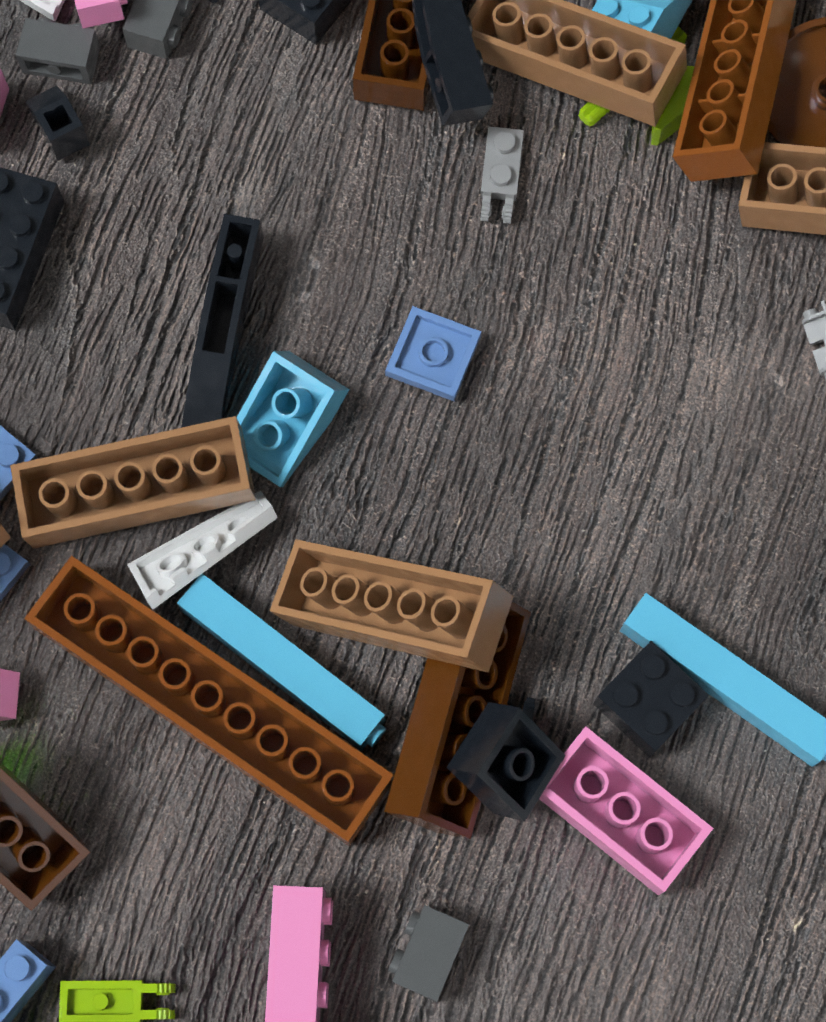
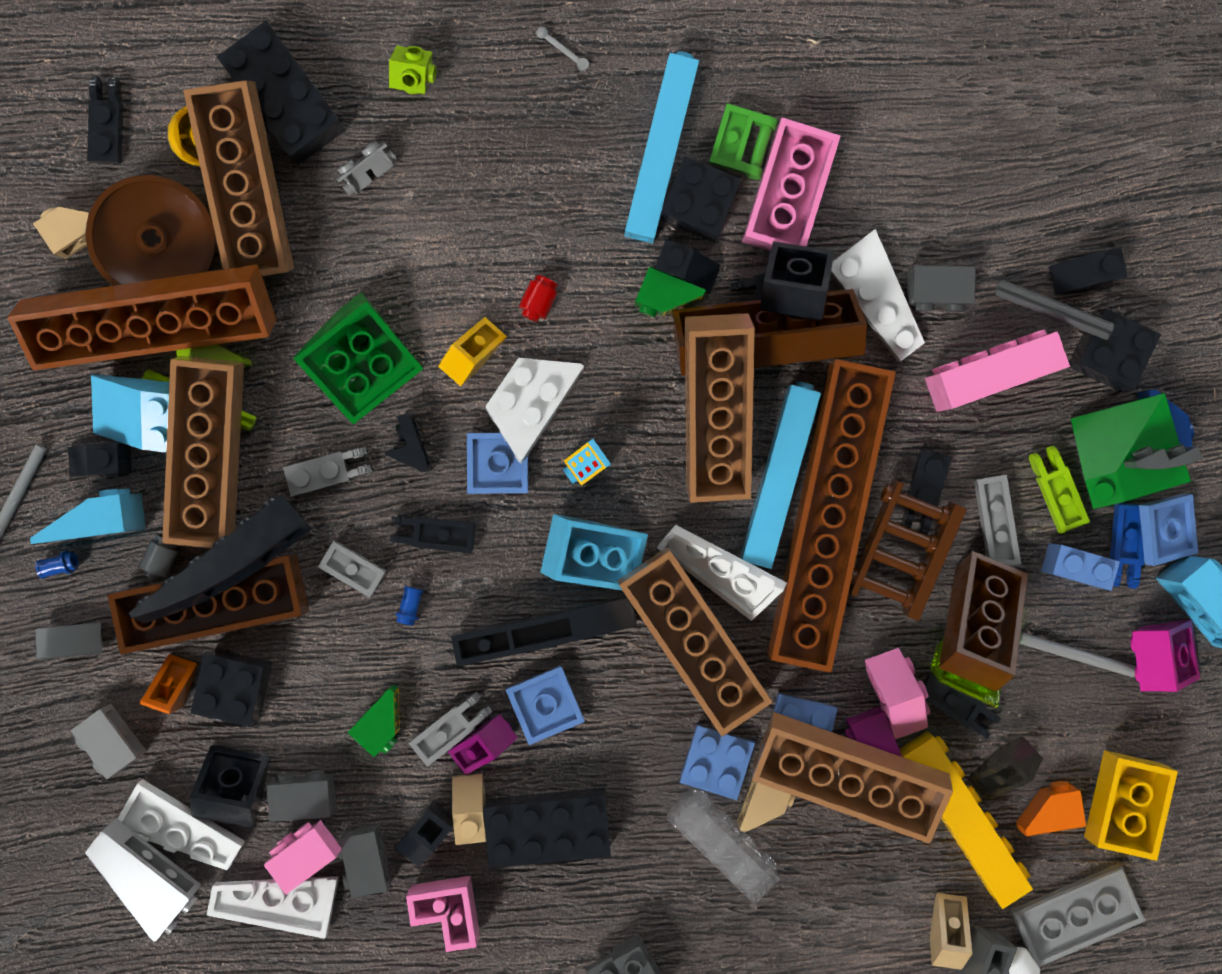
camera: 115 degrees left, 15 degrees up
none -> green slope [293,292,423,425]
none -> light grey plate [318,541,387,598]
none -> green slope [347,684,400,757]
none -> black slope [385,412,433,472]
none -> black hinge [390,516,476,553]
none -> blue pin [395,586,423,626]
none -> light grey hinge [408,691,493,767]
none -> yellow slope [438,317,507,386]
none -> magenta slope [447,714,518,775]
none -> tan slope [452,773,486,845]
none -> white wing [485,358,584,464]
none -> medium blue plate [506,665,585,745]
none -> red brick [518,275,558,322]
none -> medium azure slope [563,439,611,486]
none -> green slope [635,267,705,318]
none -> black slope [655,239,720,294]
none -> bright green plate [709,103,778,180]
none -> white wing [831,229,925,362]
none -> reddish brown fence [849,479,967,621]
none -> black hinge [901,449,951,535]
none -> light grey plate [974,475,1021,566]

